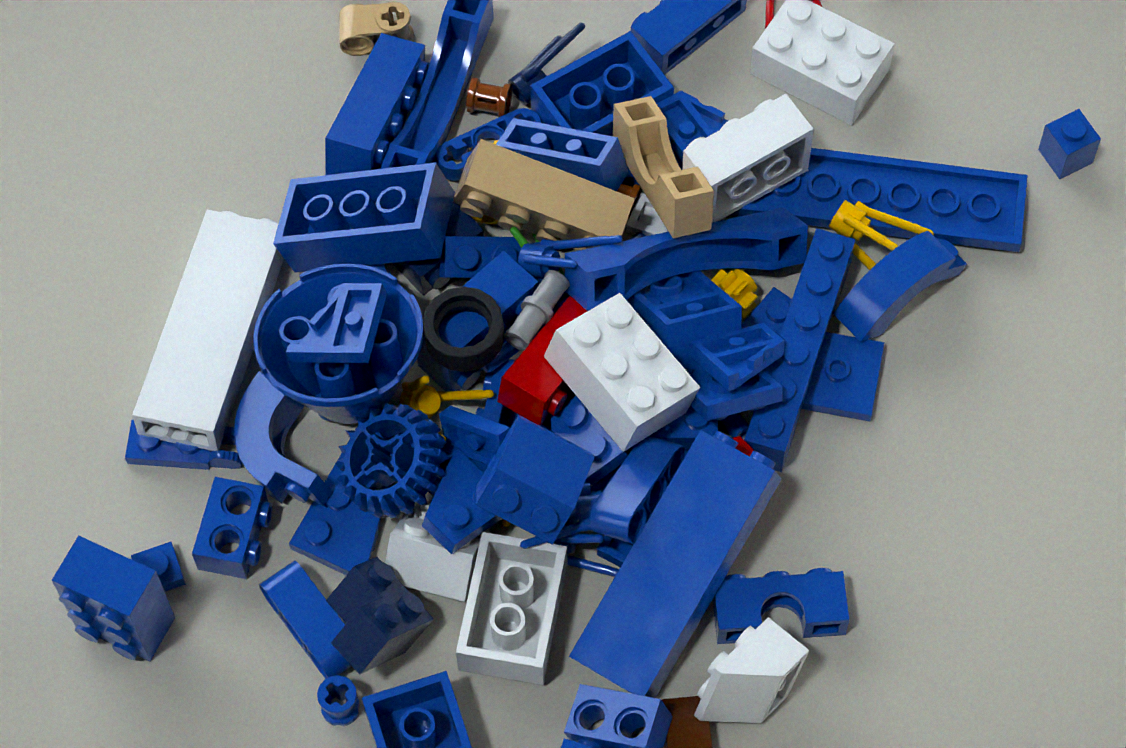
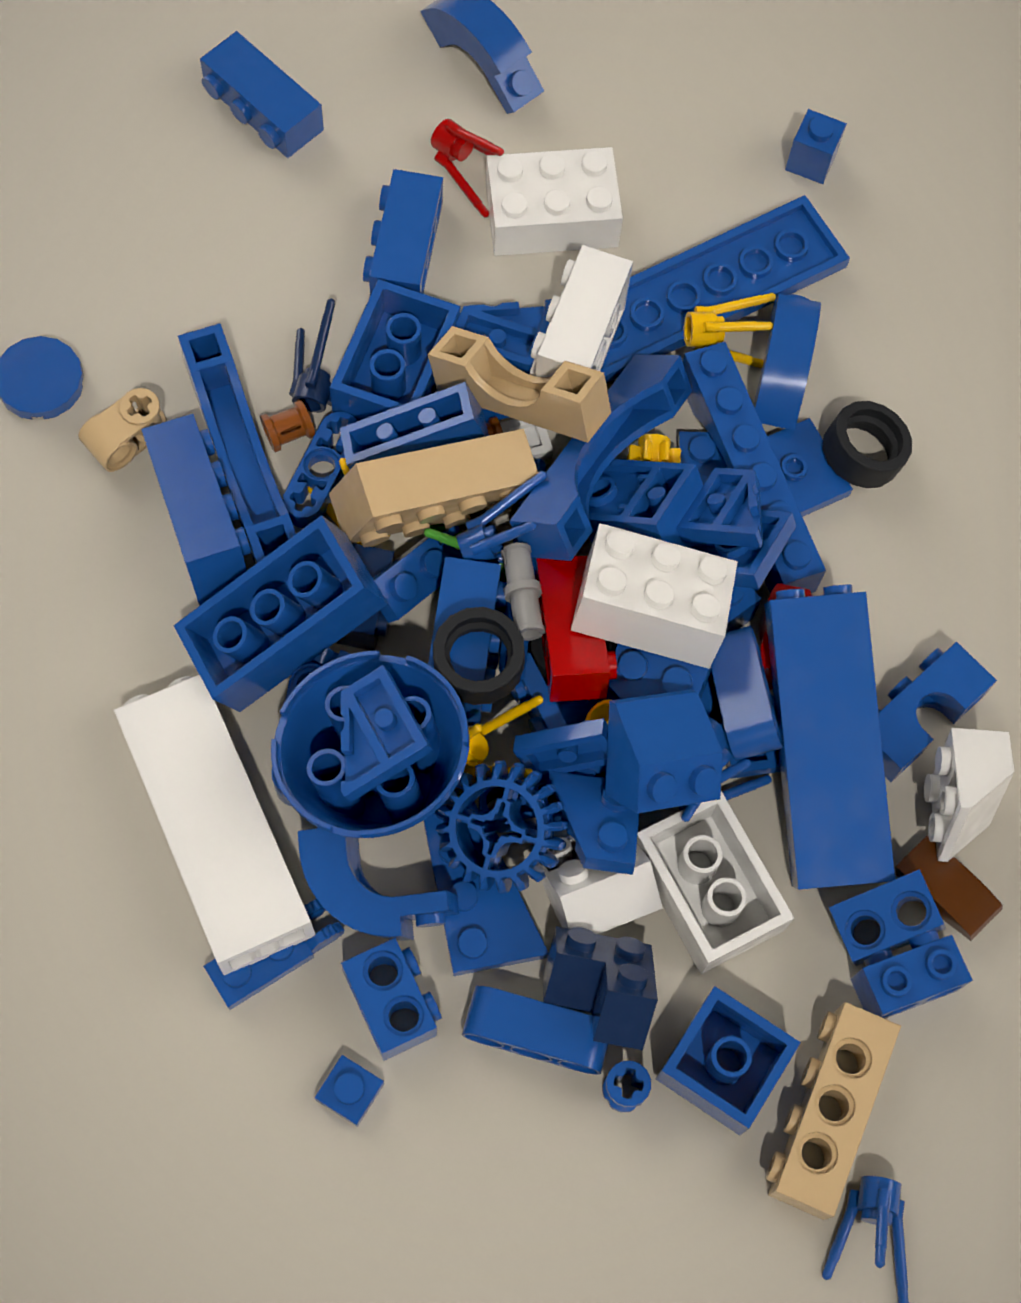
camera: 45 degrees left, 5 degrees up
blue brick [52,535,175,662] -> none
none -> black tyre [823,401,912,488]

